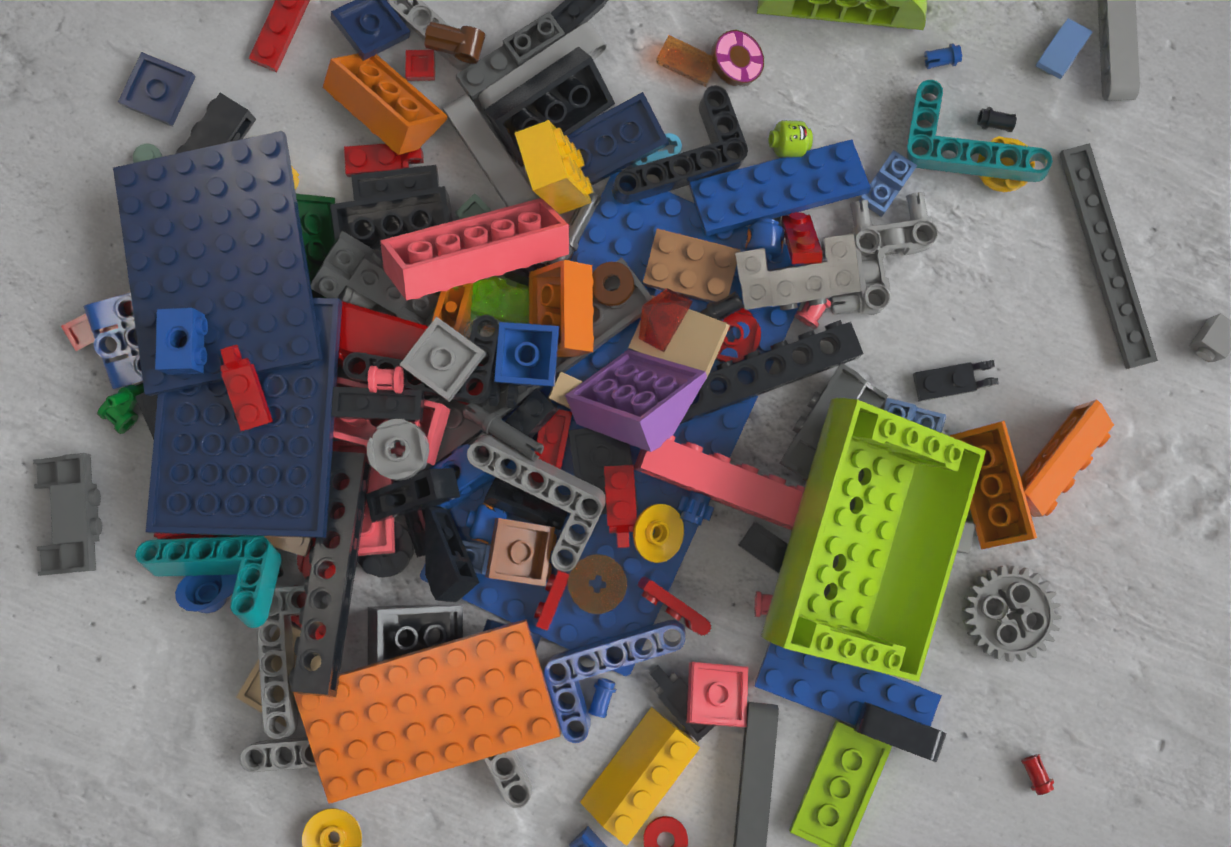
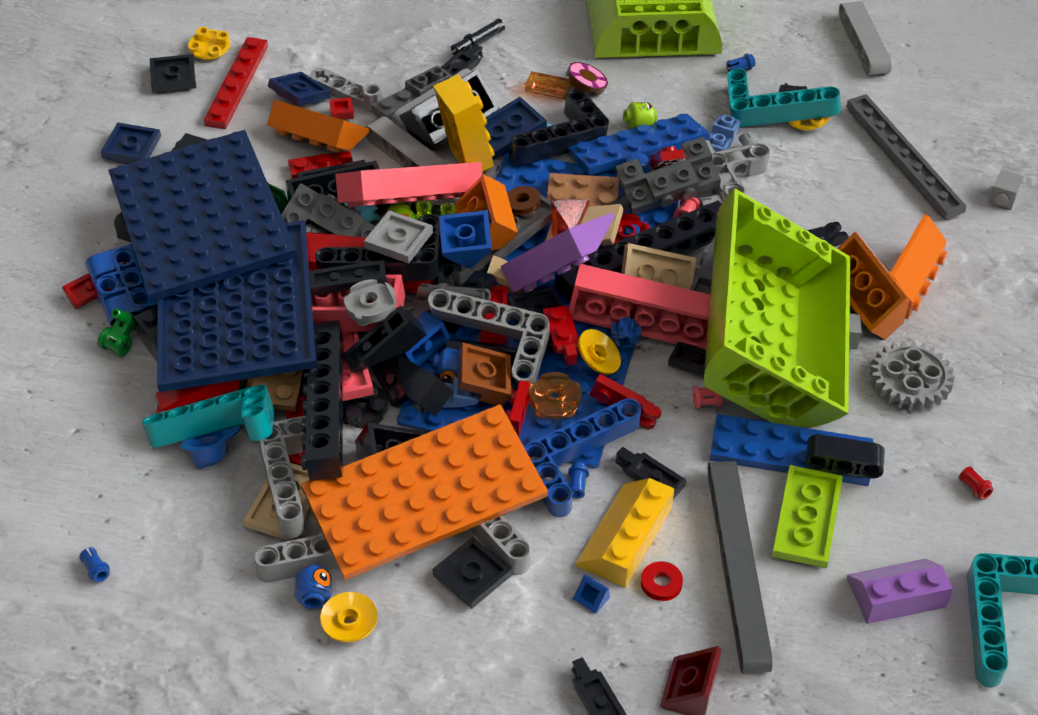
camera: 15 degrees left, 35 degrees down
dark grey bracket [33,453,102,576] -> none
blue brick [155,308,208,375] -> none
red hinge [220,344,272,431] -> none
coral bush [368,366,404,394] -> none
reddish brown piece [424,22,486,64] -> none
coral tile [687,662,748,728] -> none
medium blue slope [1036,18,1093,79] -> none
none -> blue pin [79,547,110,582]
none -> blue head [295,565,332,609]
none -> black plate [432,537,512,609]
none -> tan plate [621,243,696,289]

